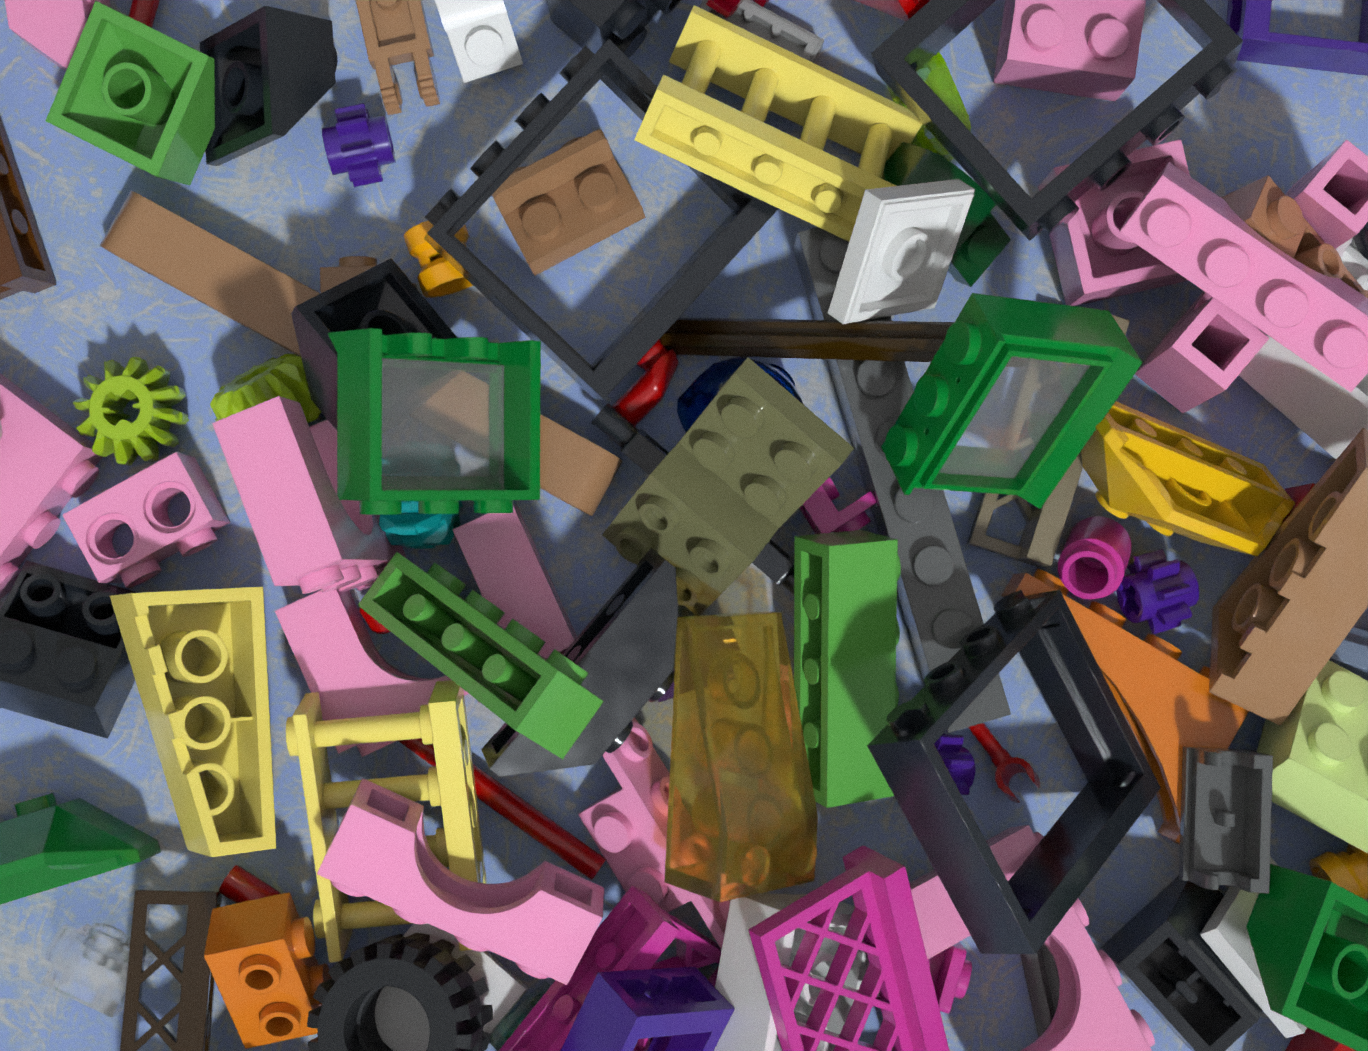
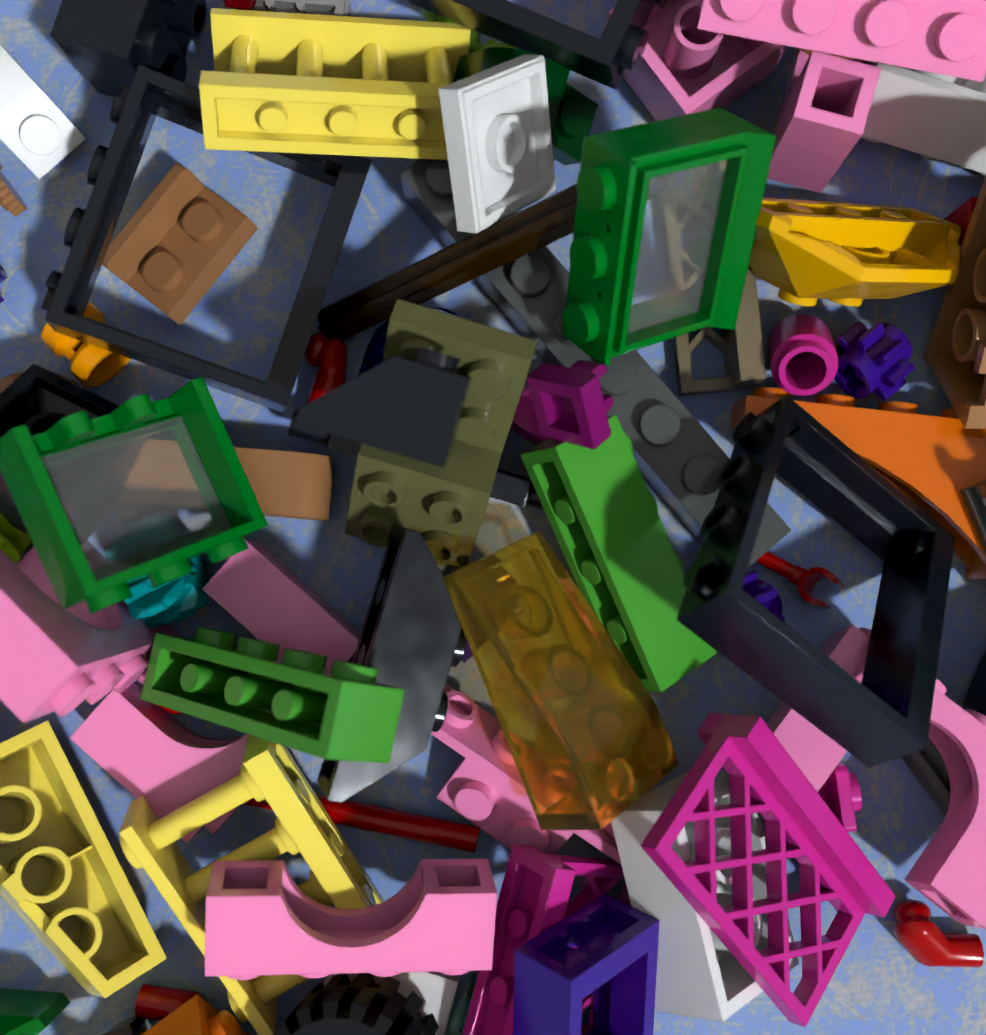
camera: 25 degrees left, 0 degrees up
none -> black slope [295,346,471,467]
none -> magenta tile [526,360,614,450]

